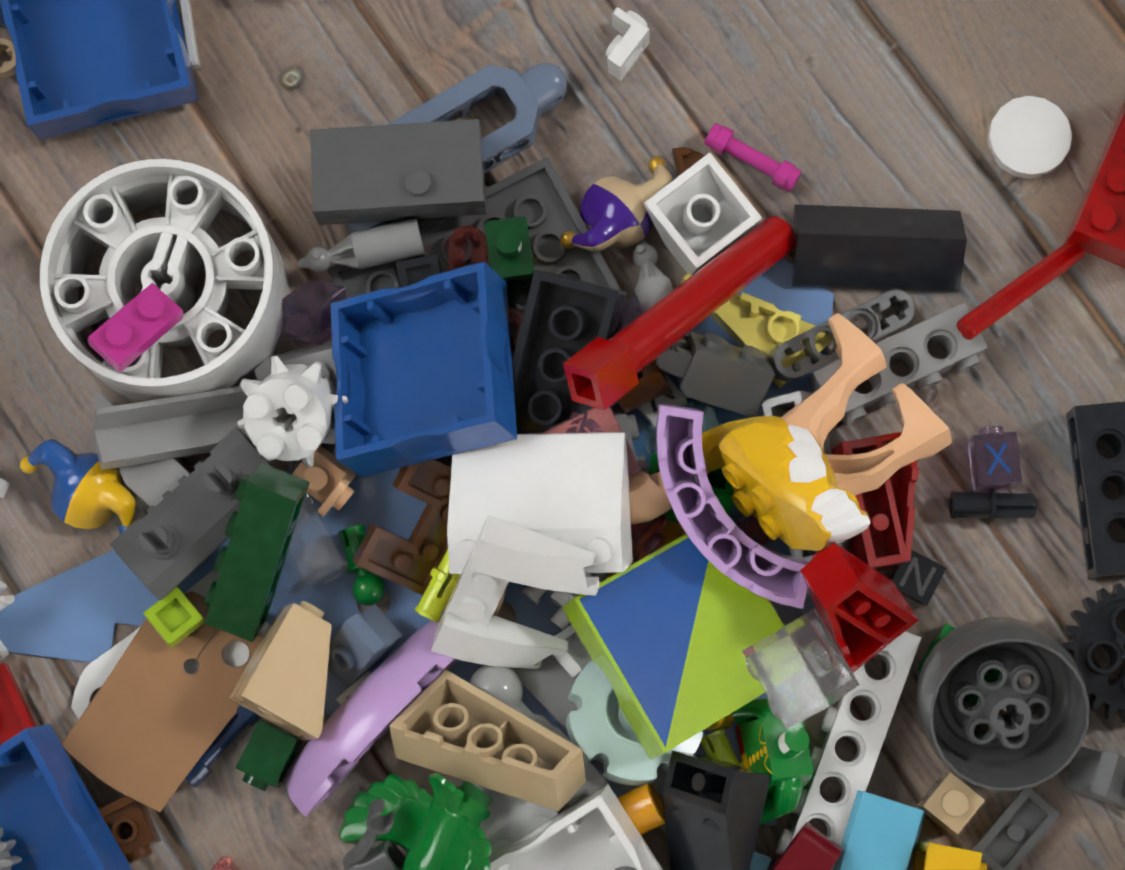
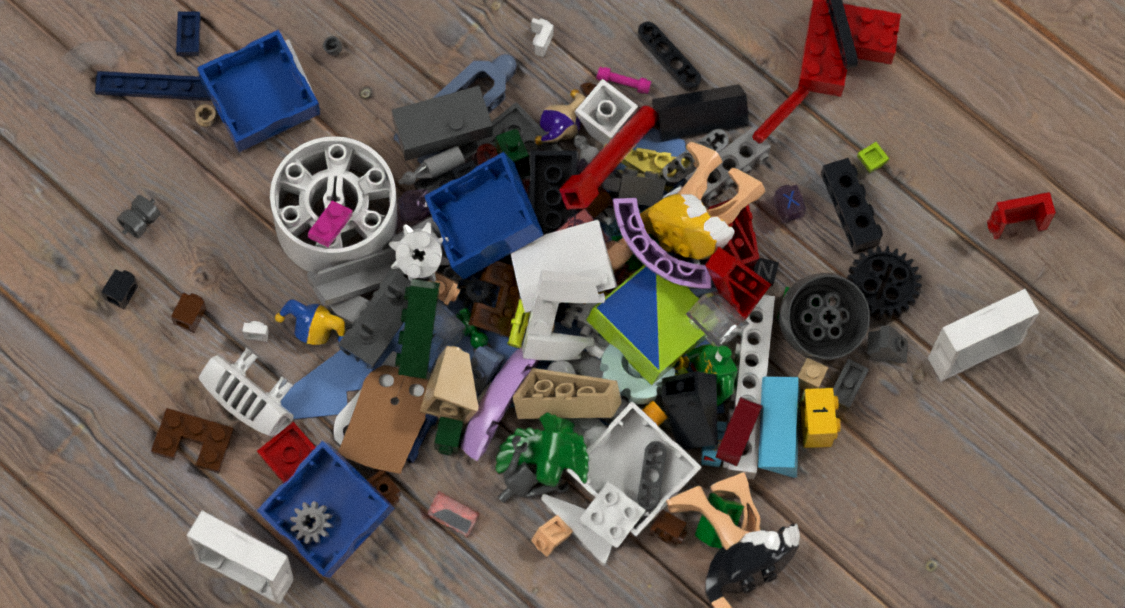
camera: 25 degrees left, 10 degrees down
lime plate [143,586,205,649] -> none
black axle [949,488,1037,522] -> none
white tile [987,96,1072,179] -> none
none -> clear smoke gear [458,274,497,312]
none -> black beam [638,21,701,92]

